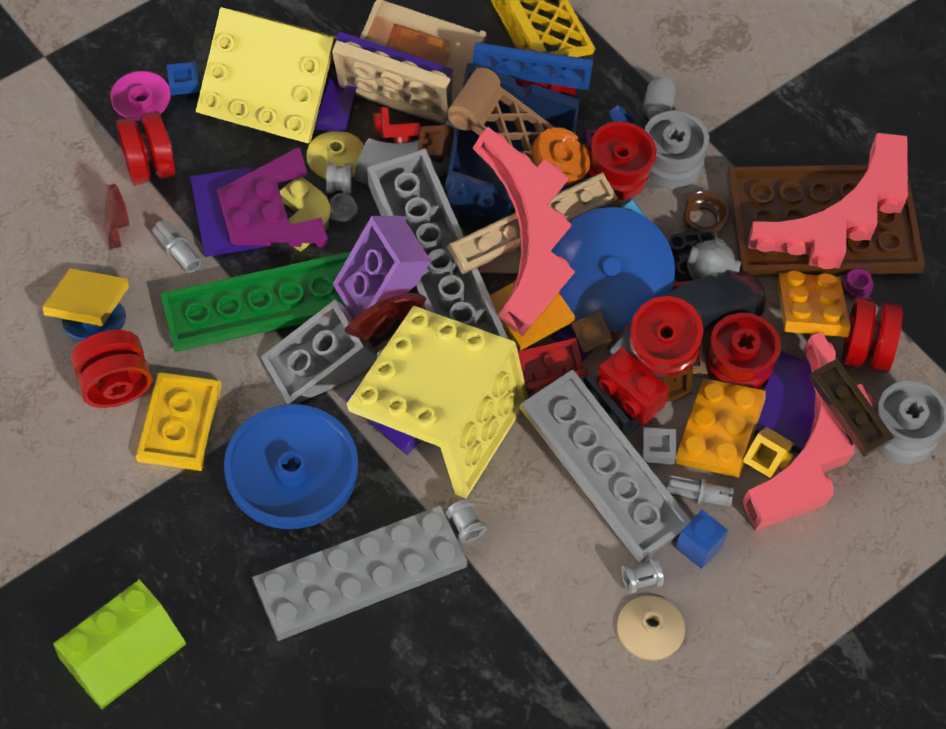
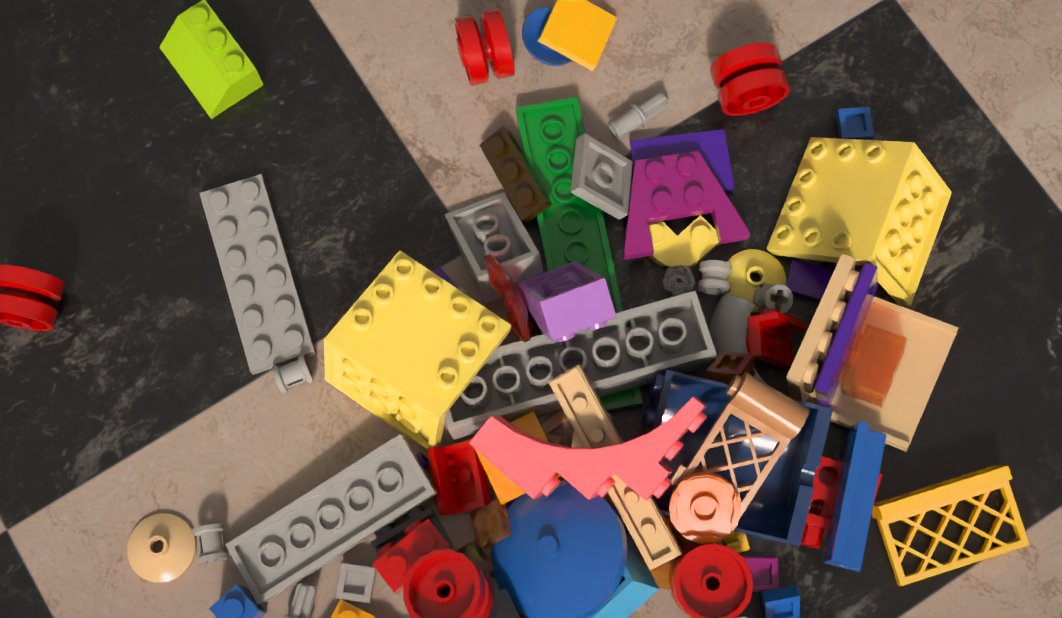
camera: 100 degrees right, 15 degrees up
clear red brick [104,183,130,249] -> none
dark pink dish [110,71,171,120] -> none
yellow tile [136,372,222,471] -> none
blue dish [224,404,358,529] -> none
none -> dark brown plate [479,126,552,223]
none -> light grey plate [570,133,633,220]
none -> light grey bush [753,284,793,313]

